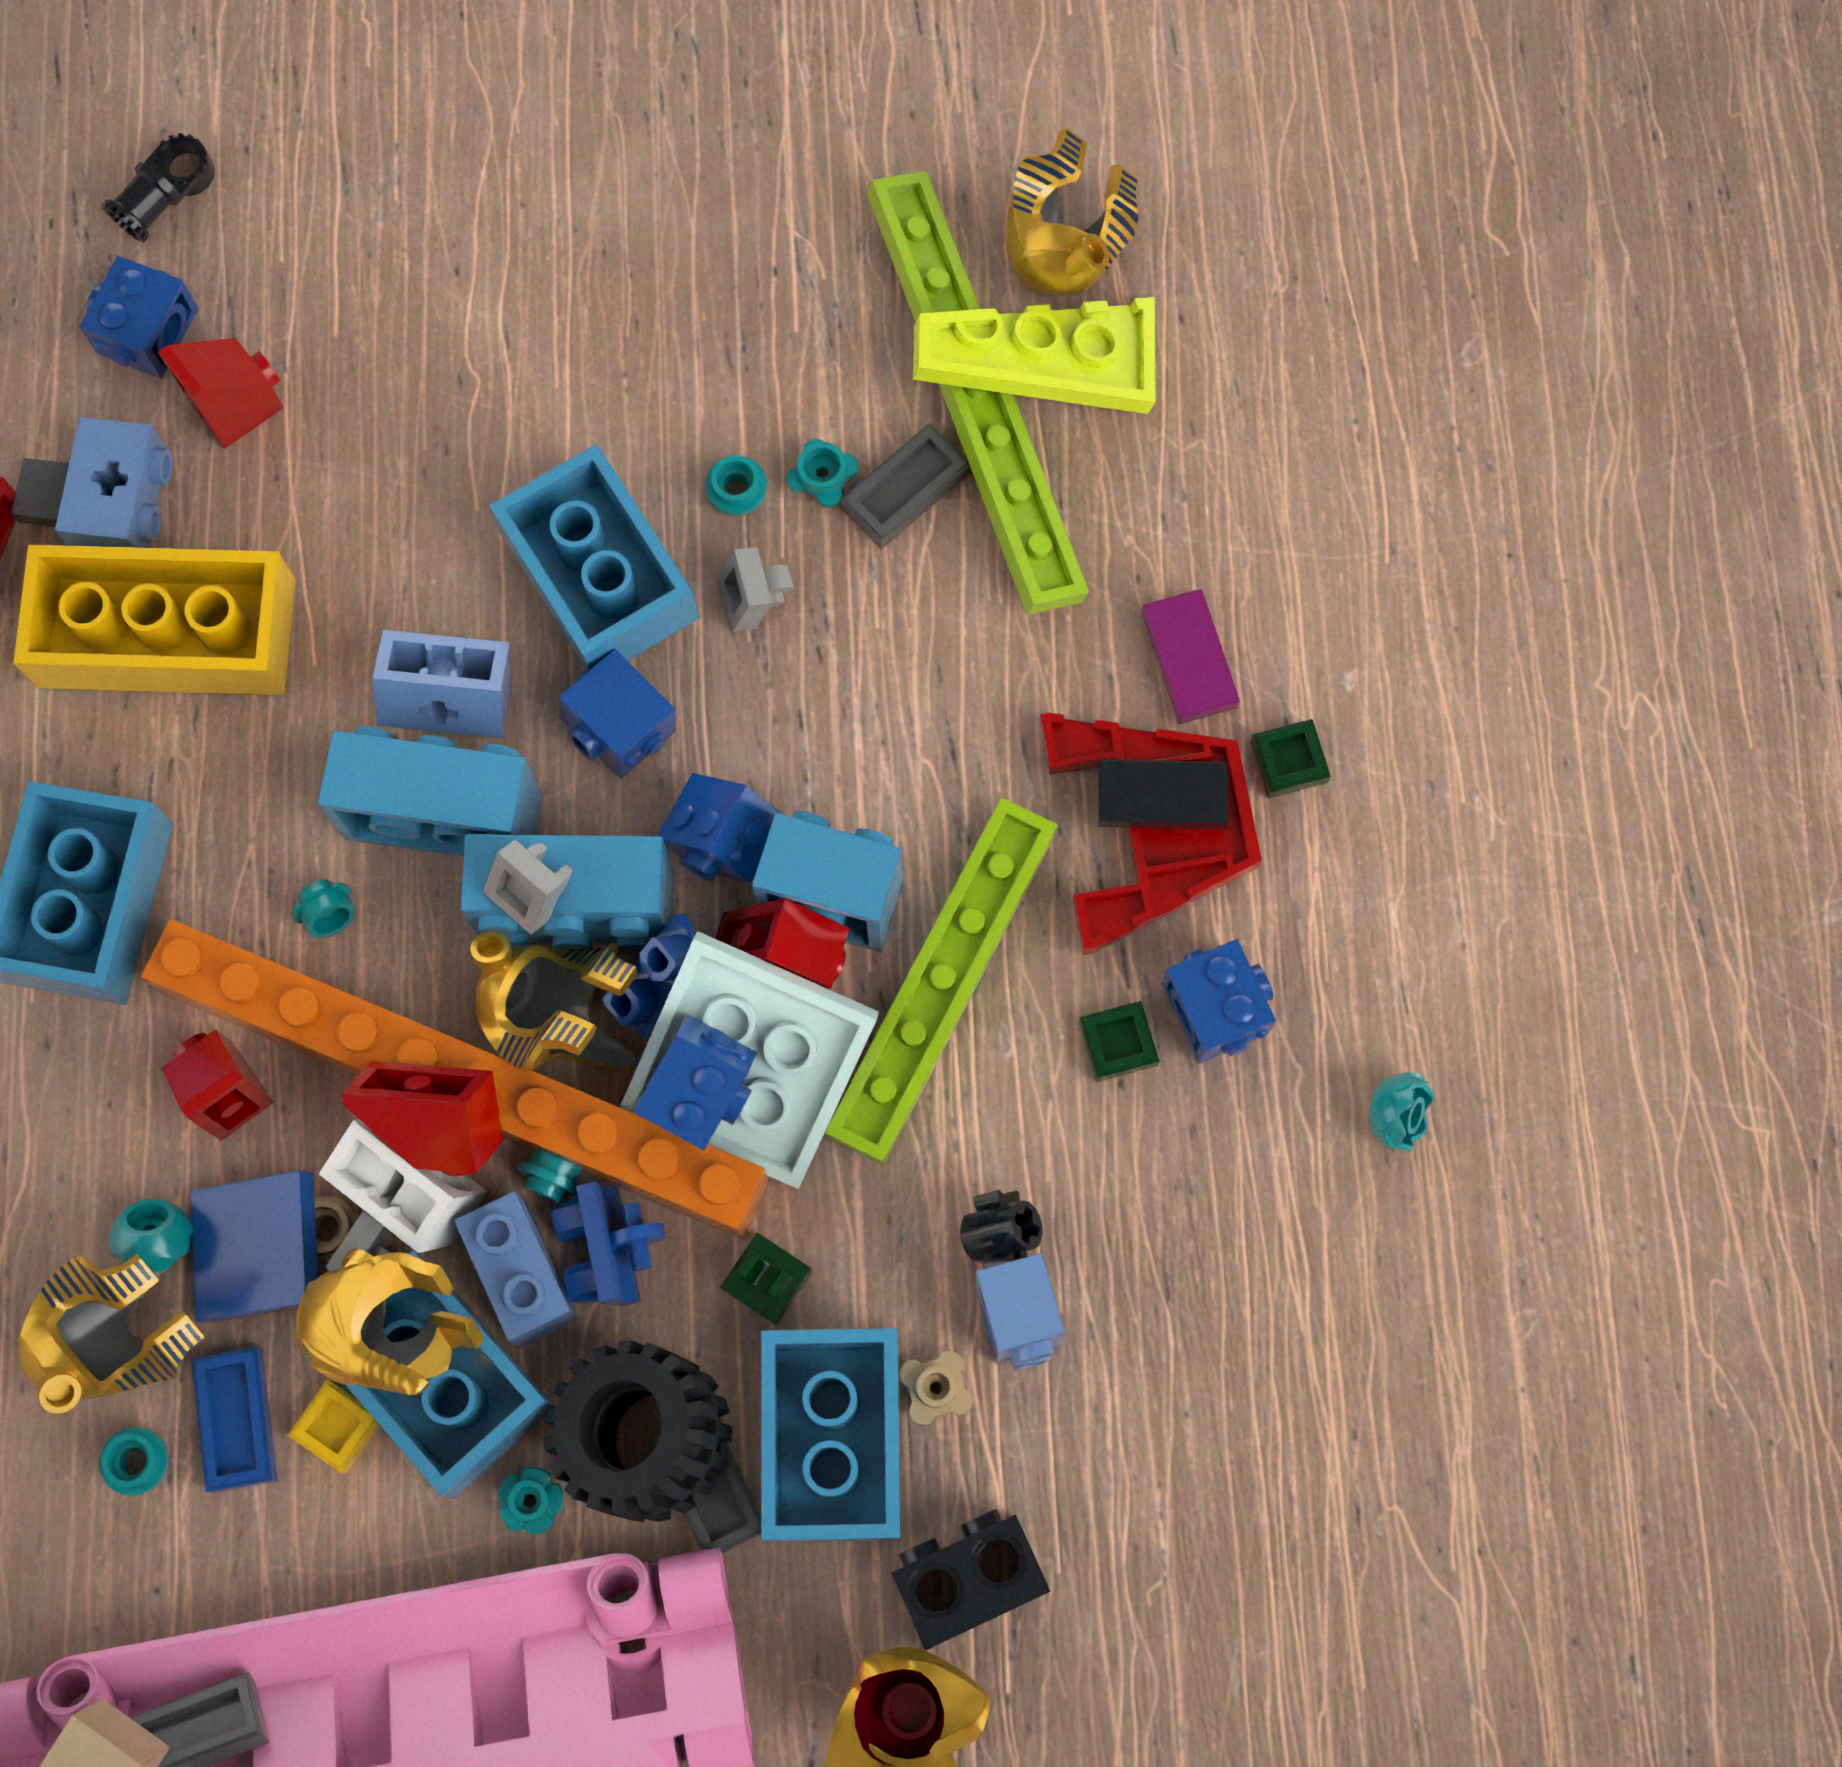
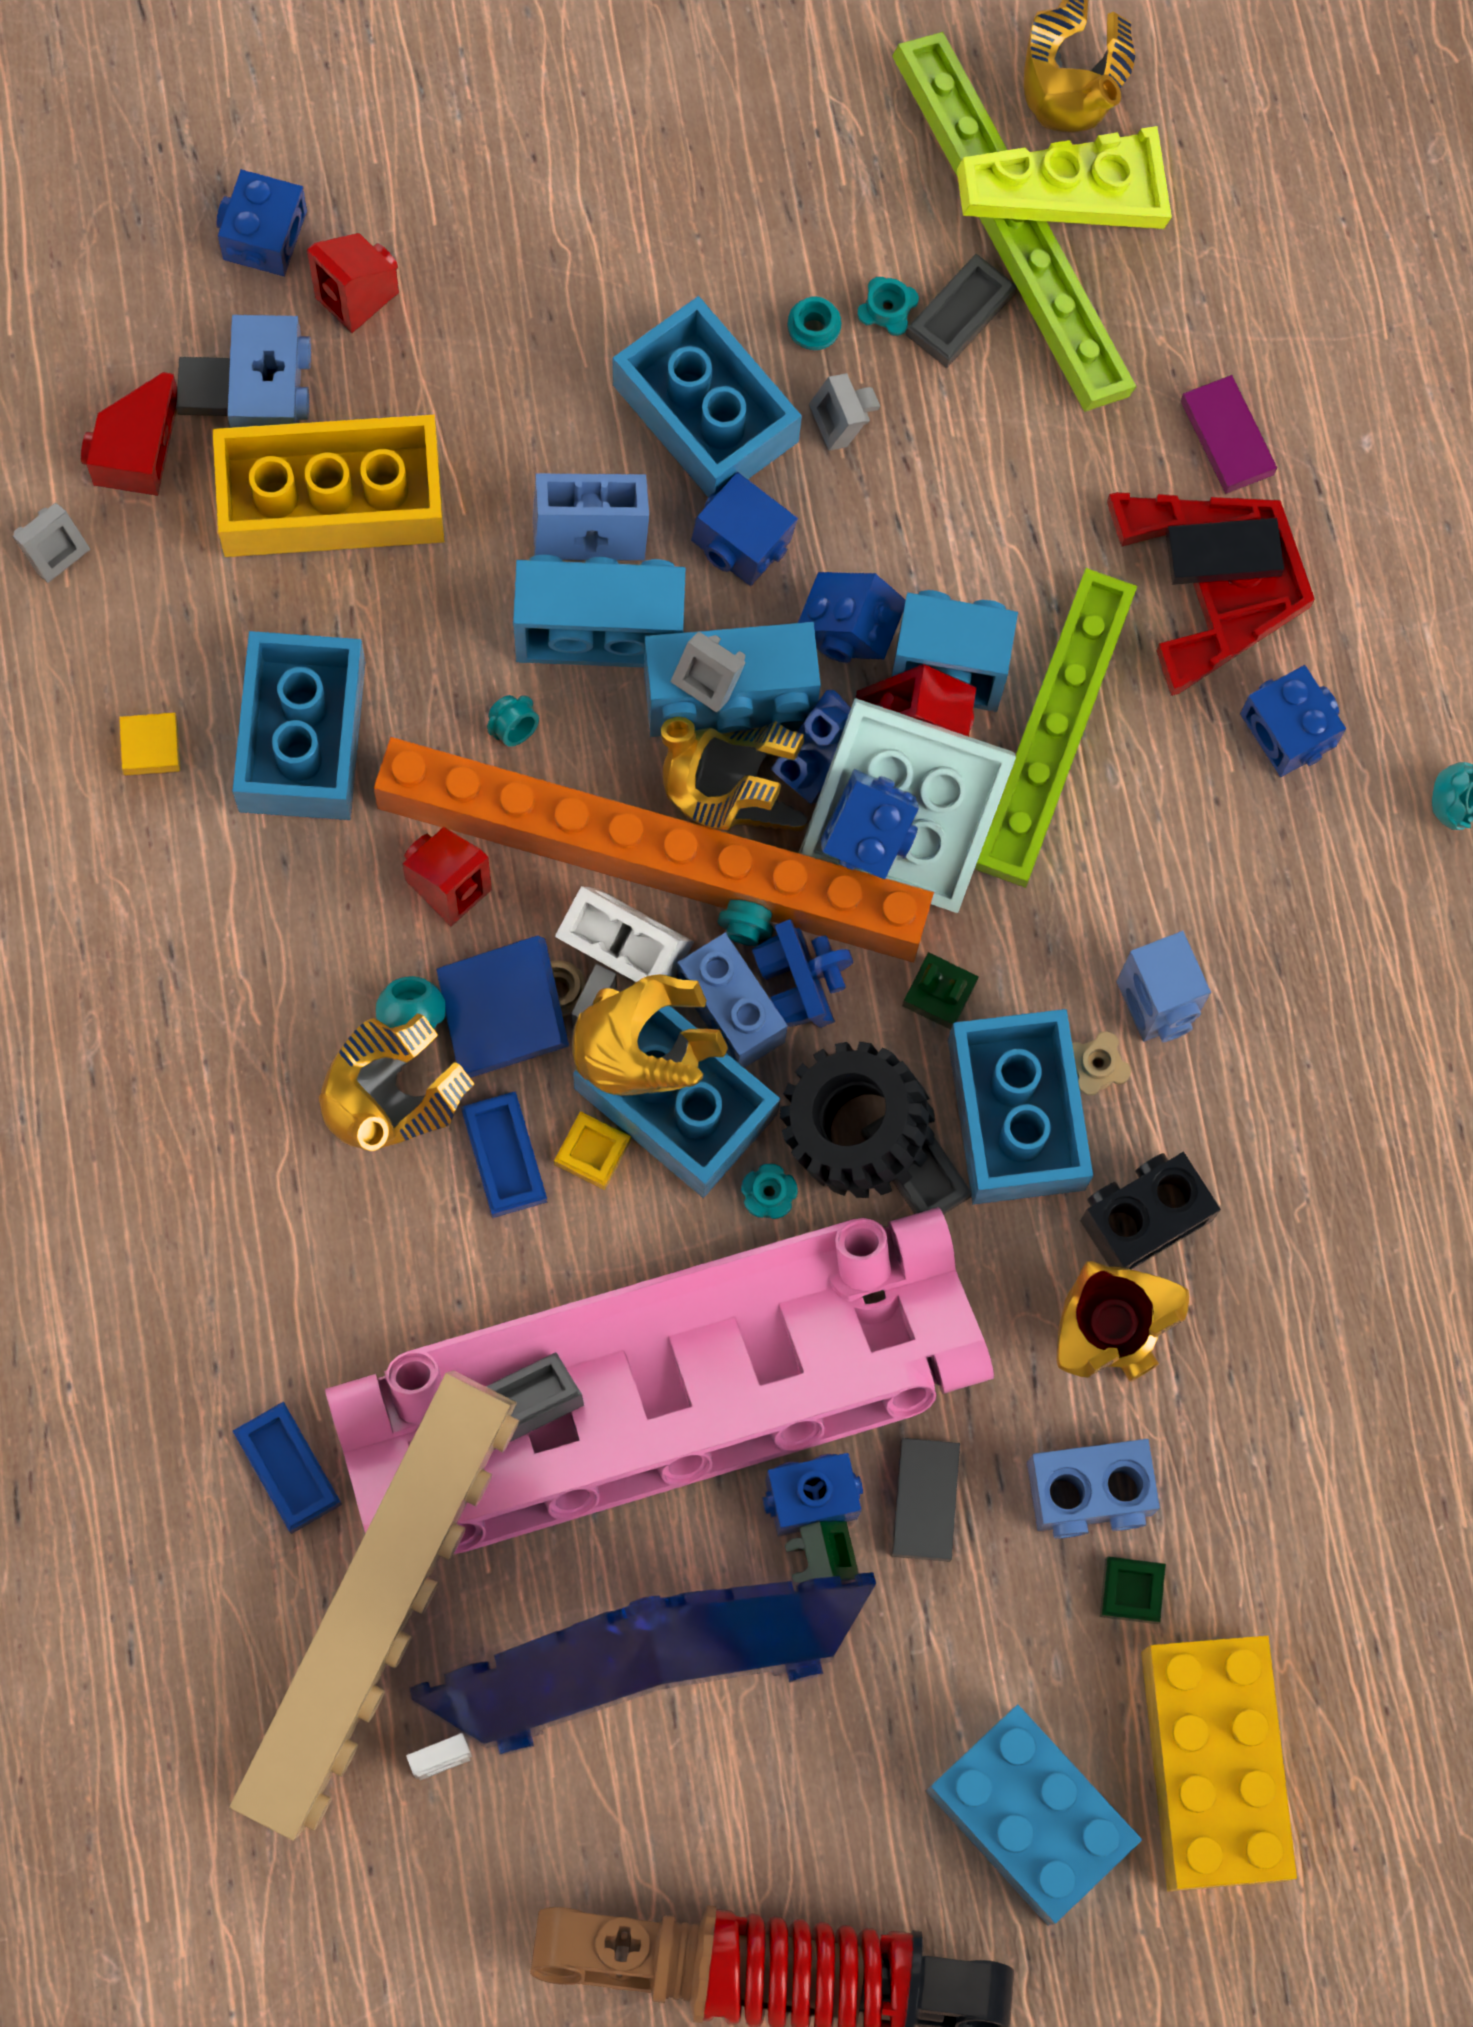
camera: 15 degrees left, 0 degrees up
teal plate [99,1427,169,1496] -> none
black connector [101,133,215,243] -> none
red slope [341,1061,503,1176] -> none
black gear [960,1189,1043,1269] -> none
dark green tile [1079,1001,1160,1082] -> none
dark green tile [1250,719,1331,799] -> none

